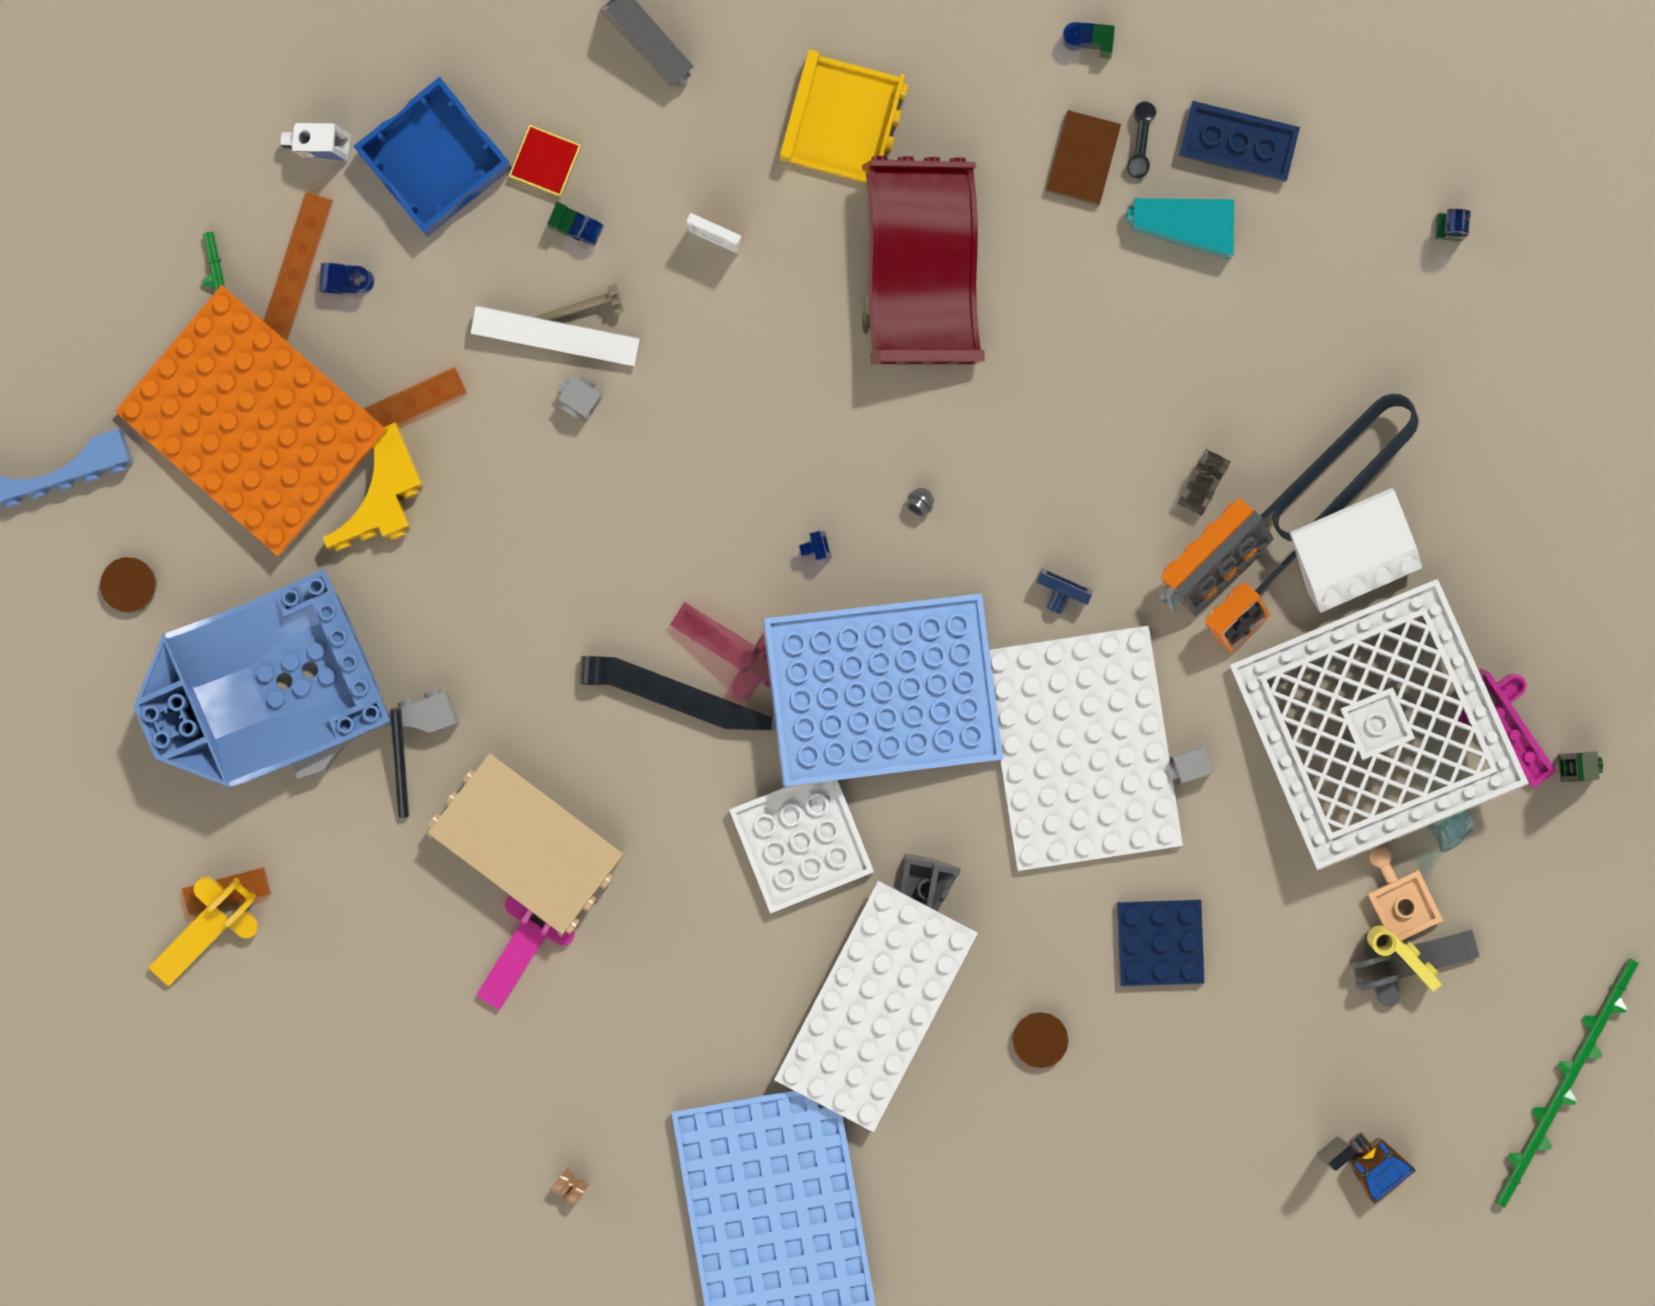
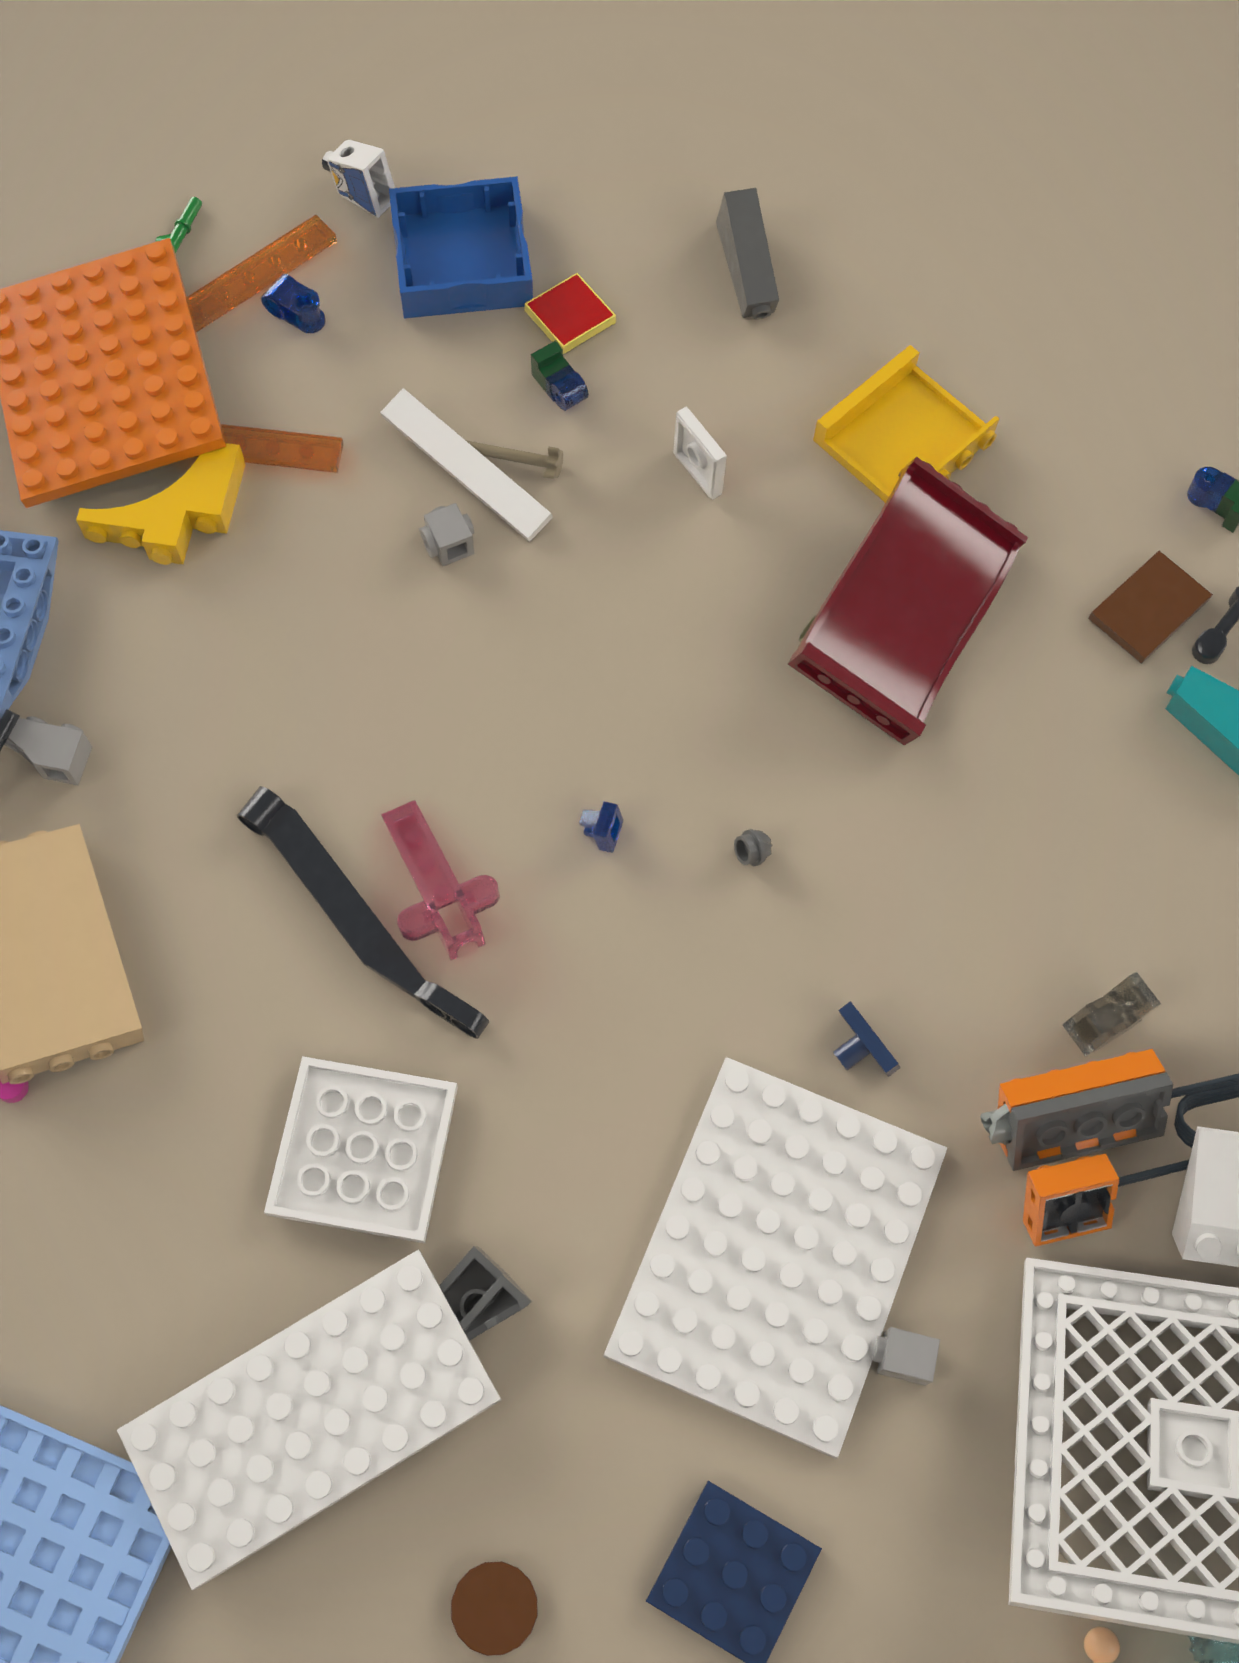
camera: 30 degrees right, 20 degrees down
light blue plate [762,594,1003,787] -> none

